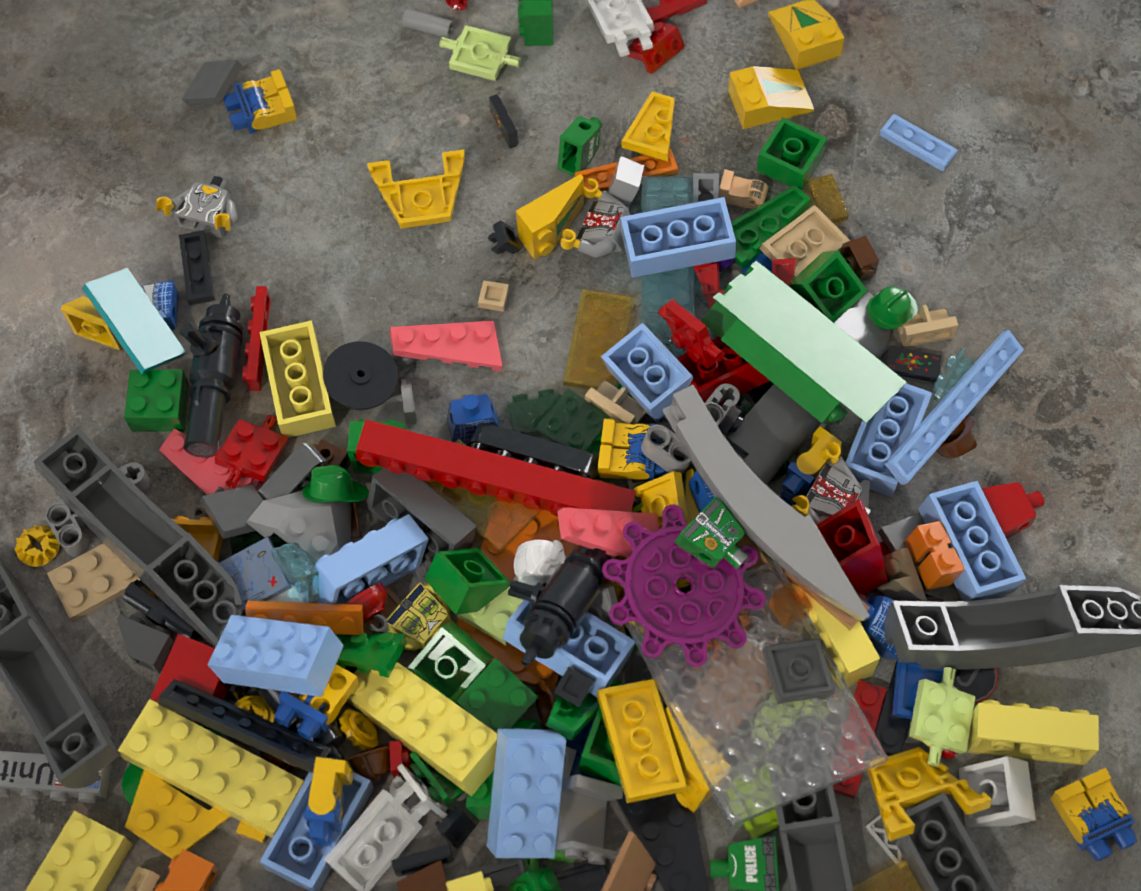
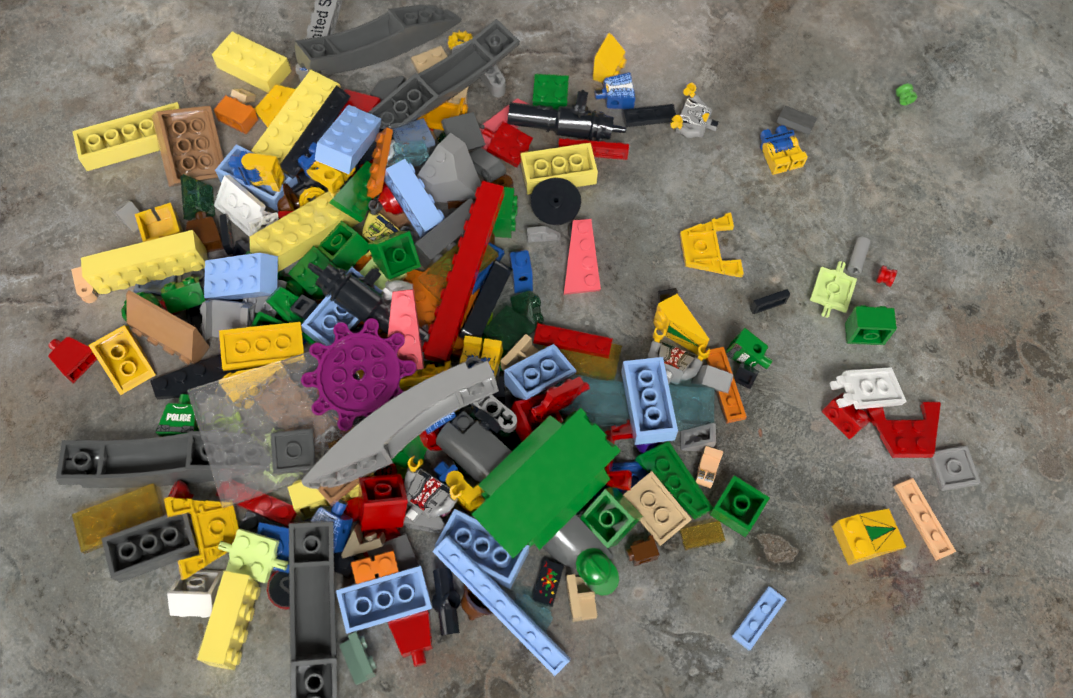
camera: 90 degrees right, 0 degrees up
tile [82,268,186,374] -> none
green piece [303,465,369,502] -> none
tan plate [478,280,509,312] -> none
yellow wing [622,91,675,162] -> none
torso [674,497,748,569] -> none
yellow slope [728,66,814,129] -> none
hips [1050,768,1137,862] -> none
none -> red brick [168,480,194,499]
none -> sand green bracket [340,632,377,685]
none -> black piece [432,568,460,636]
none -> red plate [533,323,613,359]
none -> black tile [734,363,759,389]

